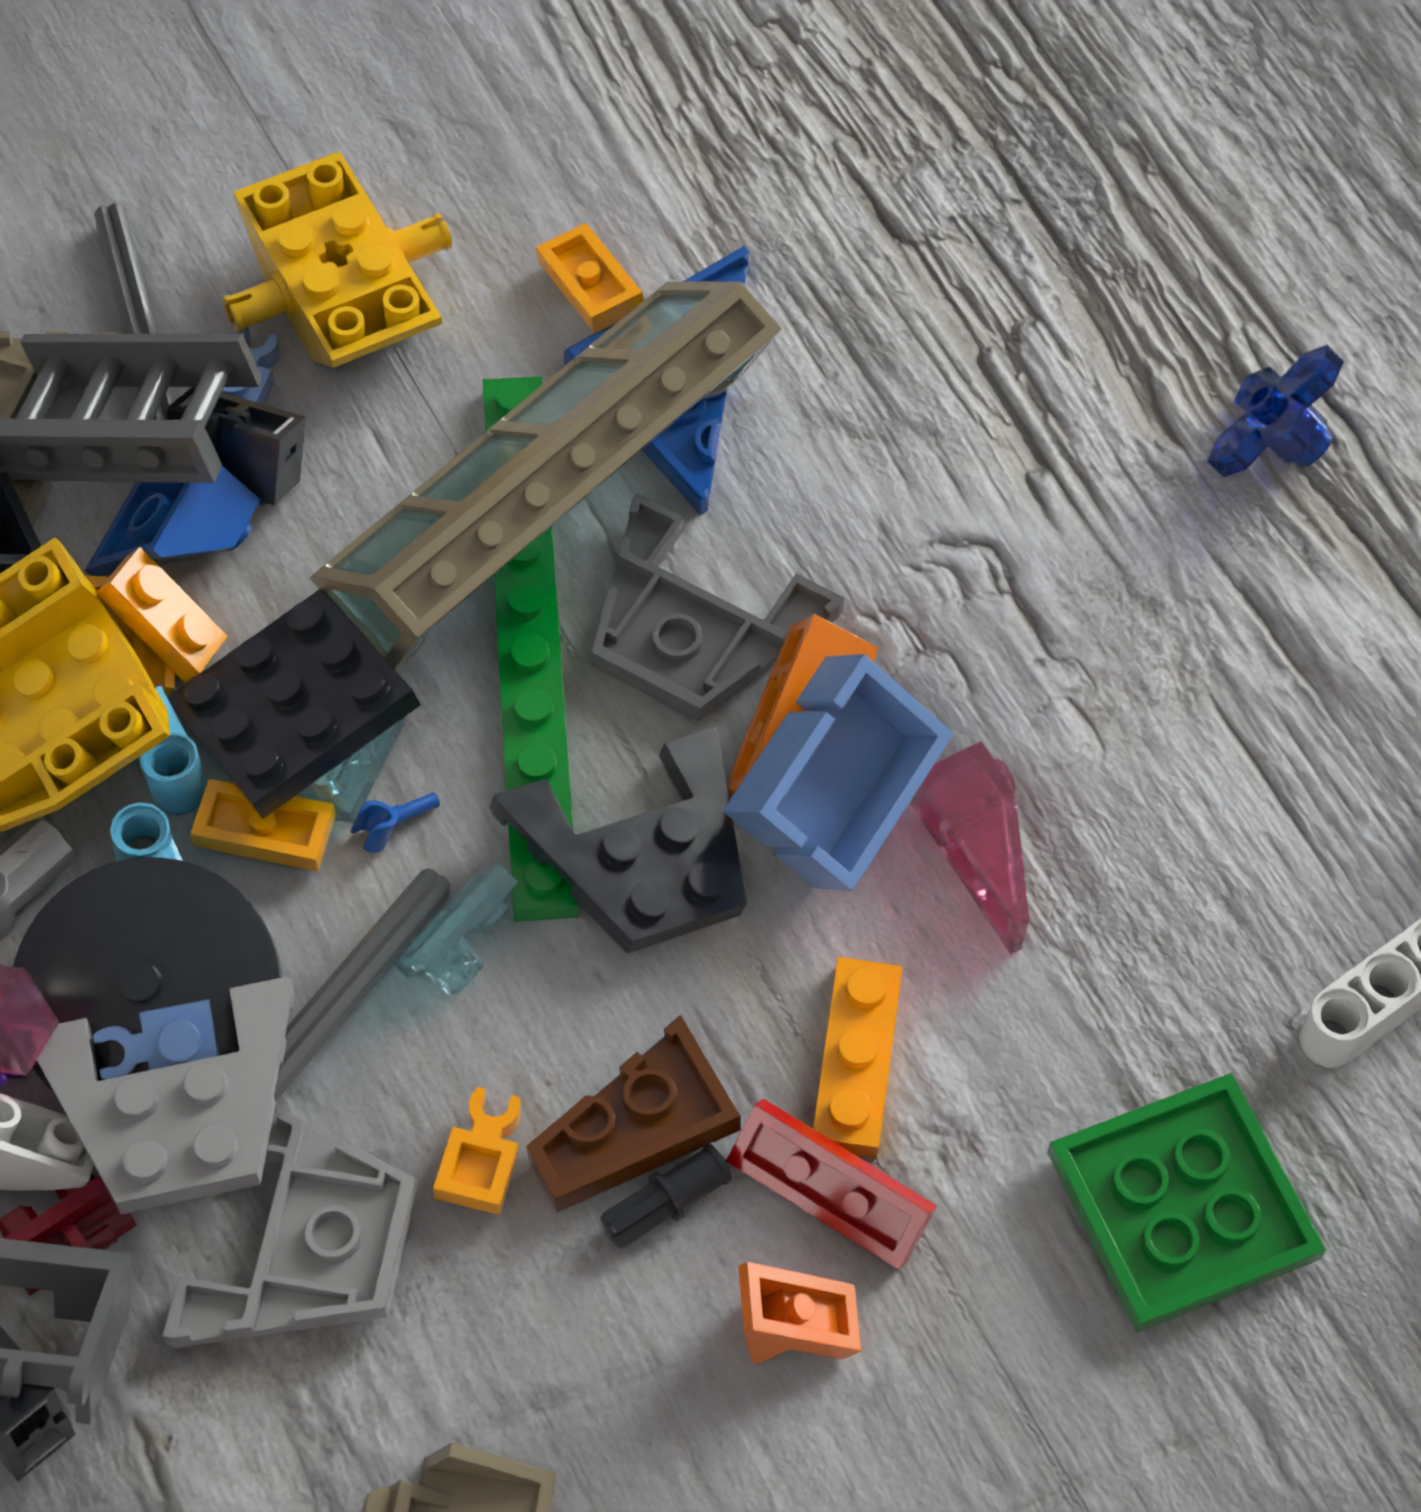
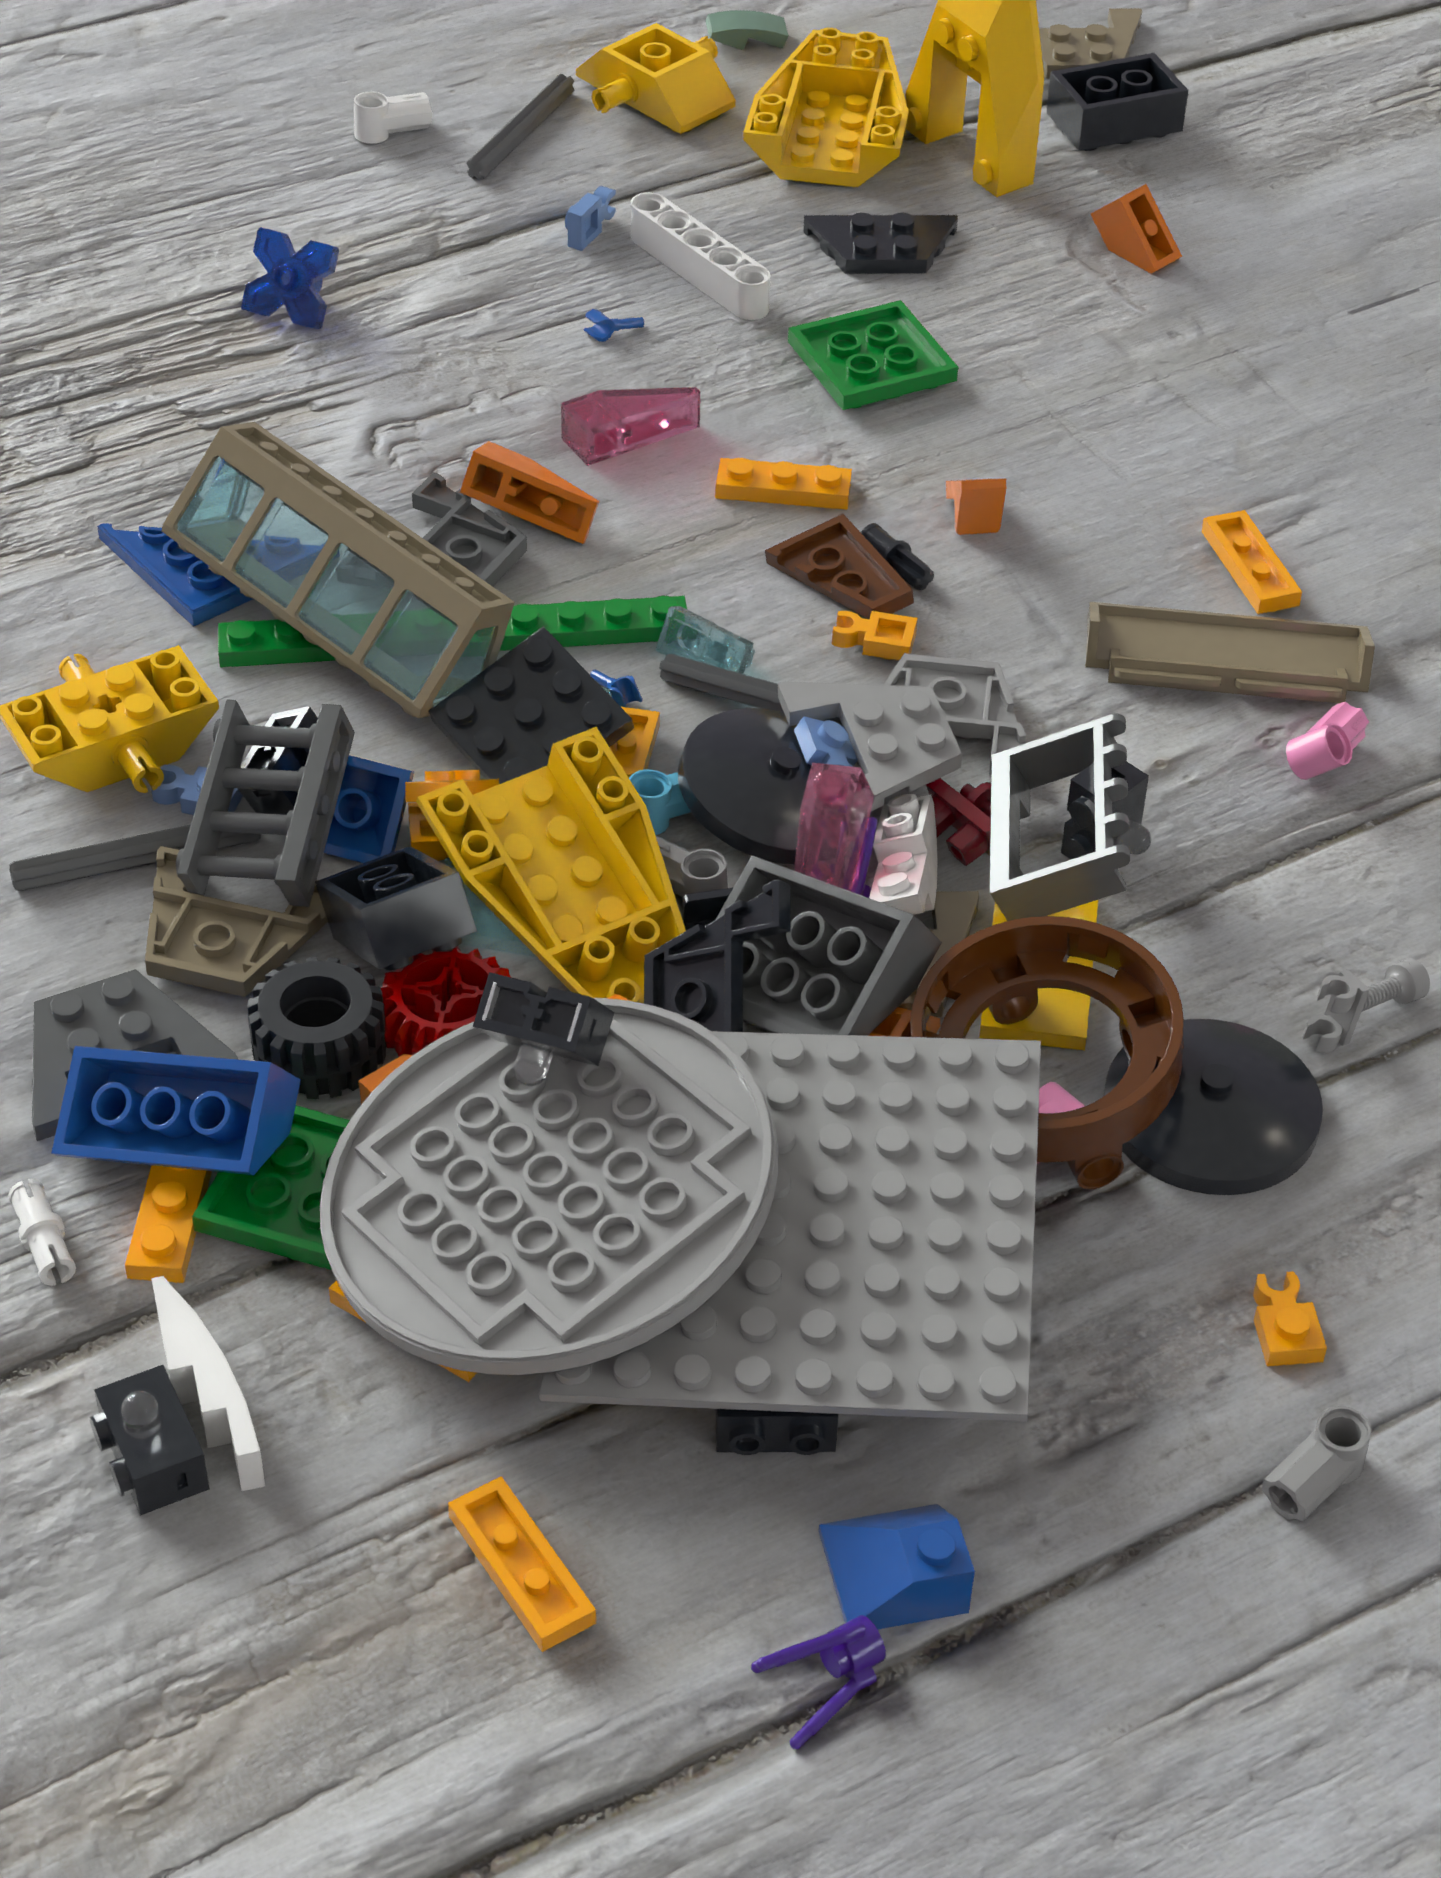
camera: 90 degrees left, 15 degrees down
black wing [489,727,747,954] -> none
light orange plate [535,222,644,334] -> none
medium blue piece [723,654,954,891] -> none
plate [726,1098,937,1270] -> none
none -> blue hand [584,309,644,342]

